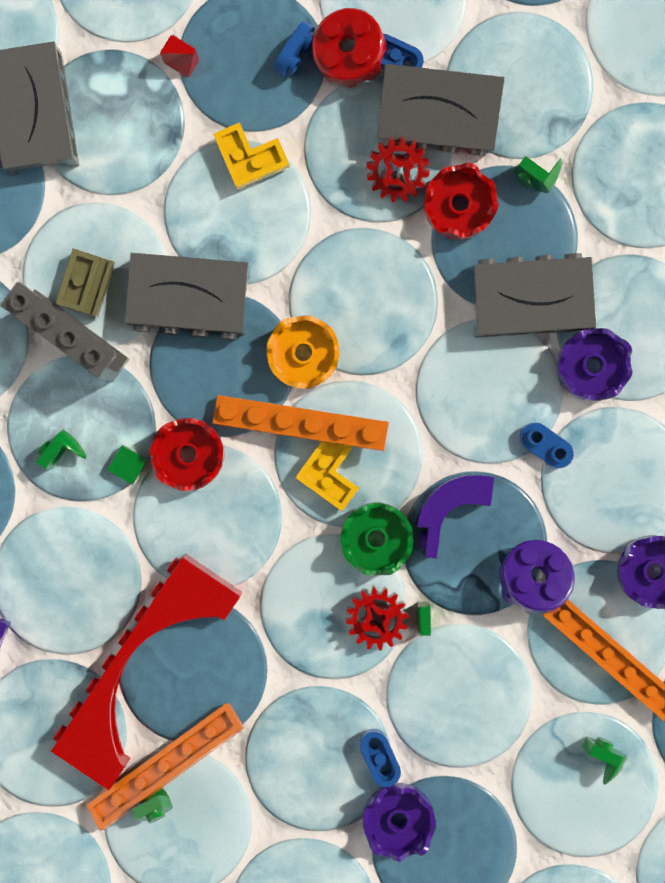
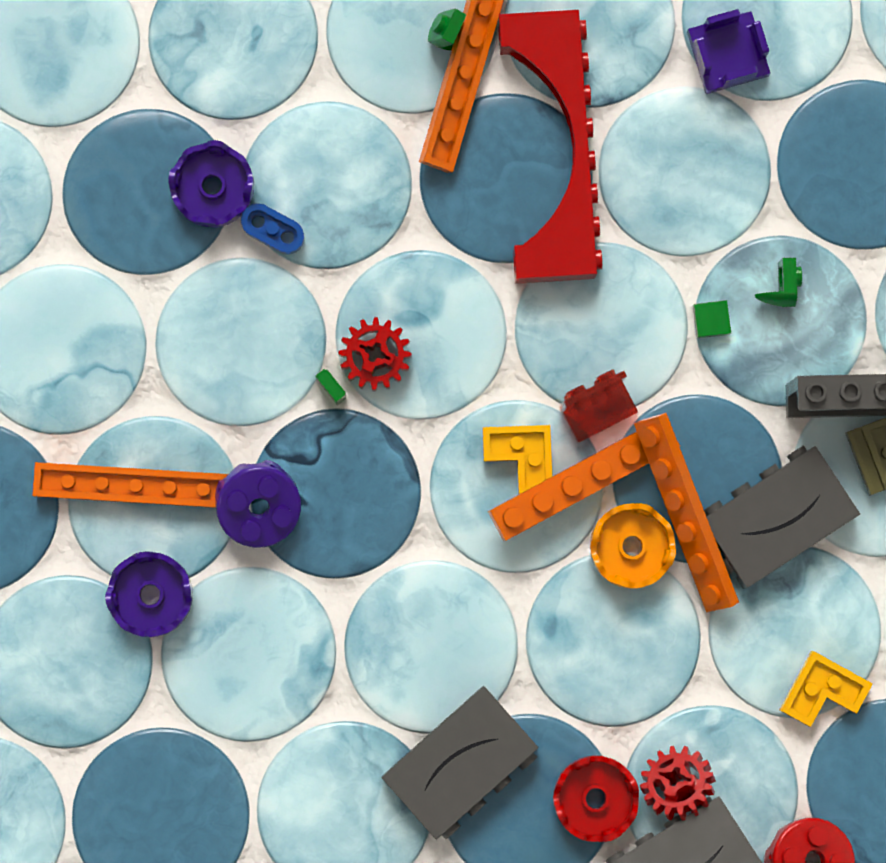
camera: 135 degrees right, 5 degrees down
red plate [150,418,225,491] -> none
blue plate [273,20,315,77] -> none
green plate [340,502,413,575] -> none
dark purple arch [415,474,495,559] -> none
blue plate [519,423,574,468] -> none
dark purple plate [557,328,633,401] -> none
green plate [582,737,627,785] -> none
none -> clear red bracket [560,369,638,444]
none -> orange plate [634,413,739,612]

